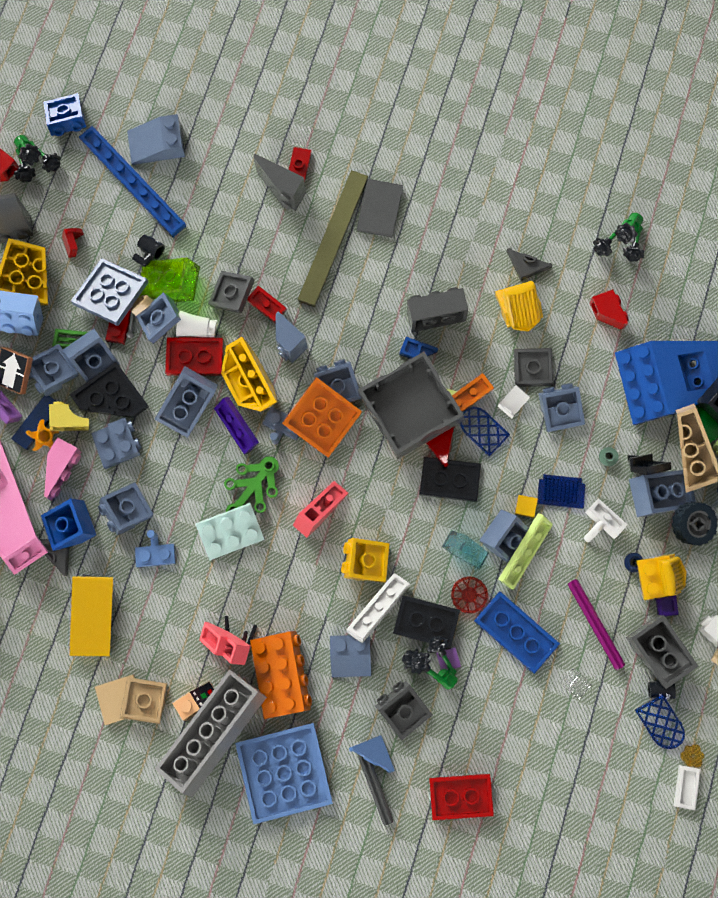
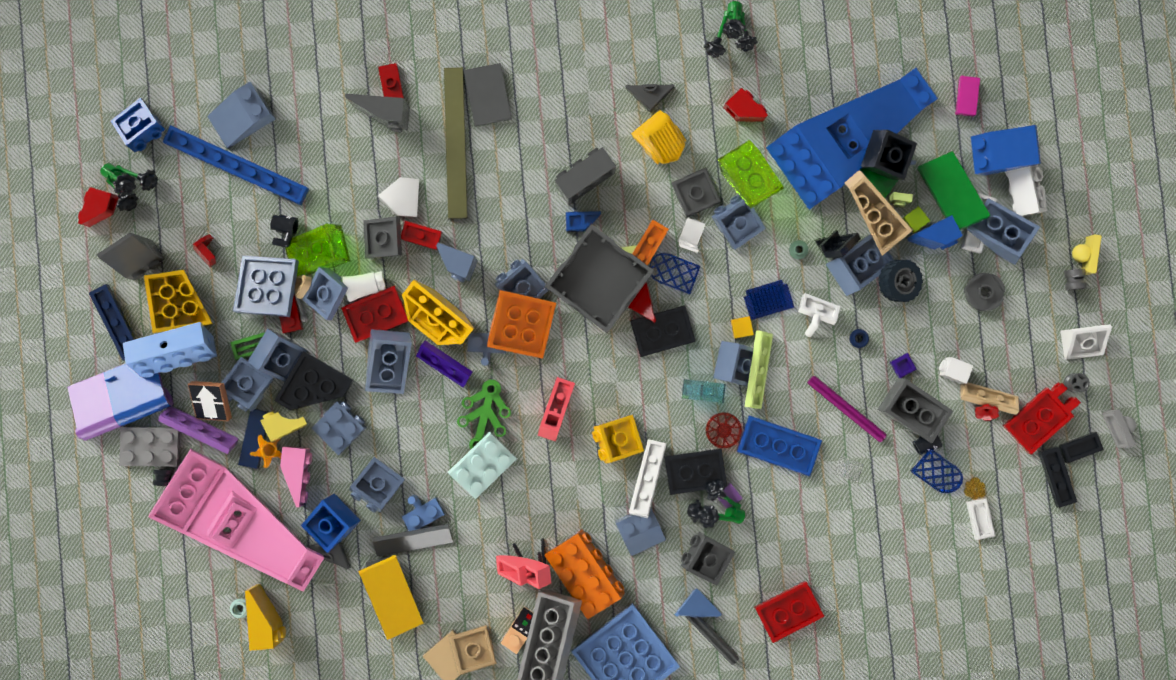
camera: 30 degrees left, 10 degrees up
yellow piece [636,554,686,600] -> none
none -> dark grey tile [372,524,453,556]
none -> white slope [378,177,419,218]
none -> clear neon green slope [717,140,784,208]

